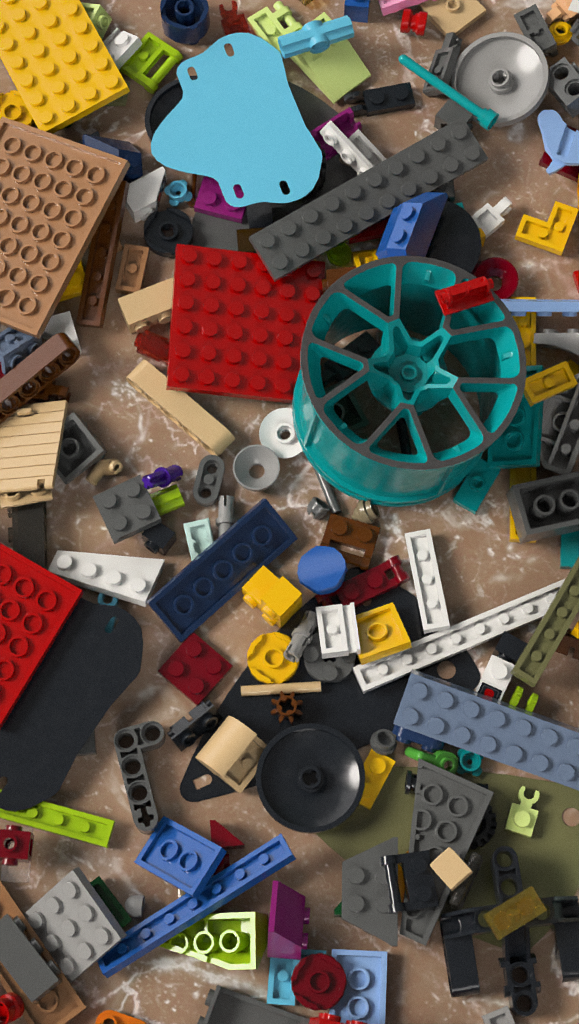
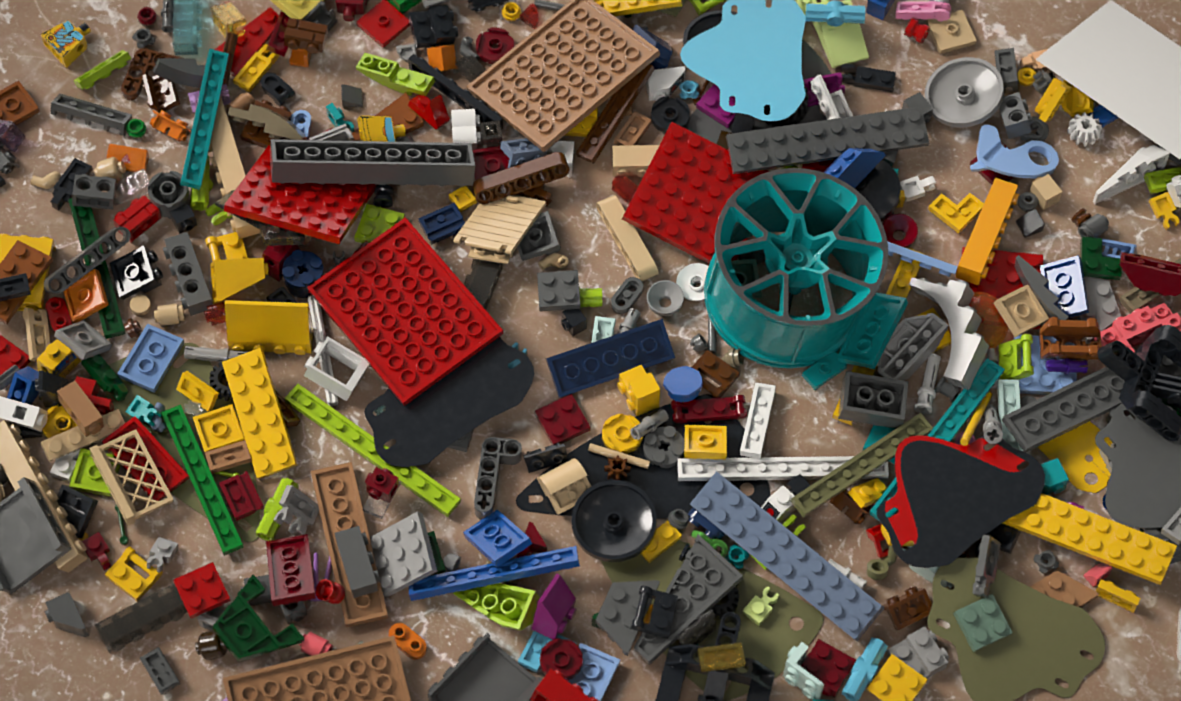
camera: 20 degrees right, 10 degrees down
white wing [48,550,165,607] -> none
dark purple axle [142,465,183,489] -> none
white plate [316,602,361,659] -> none
teal piece [398,54,499,131] -> none
dark grey hinge [422,32,462,97] -> none
tan slope [430,847,473,891] -> none
red hinge [434,276,495,316] -> none
yellow plate [523,361,578,406] -> none

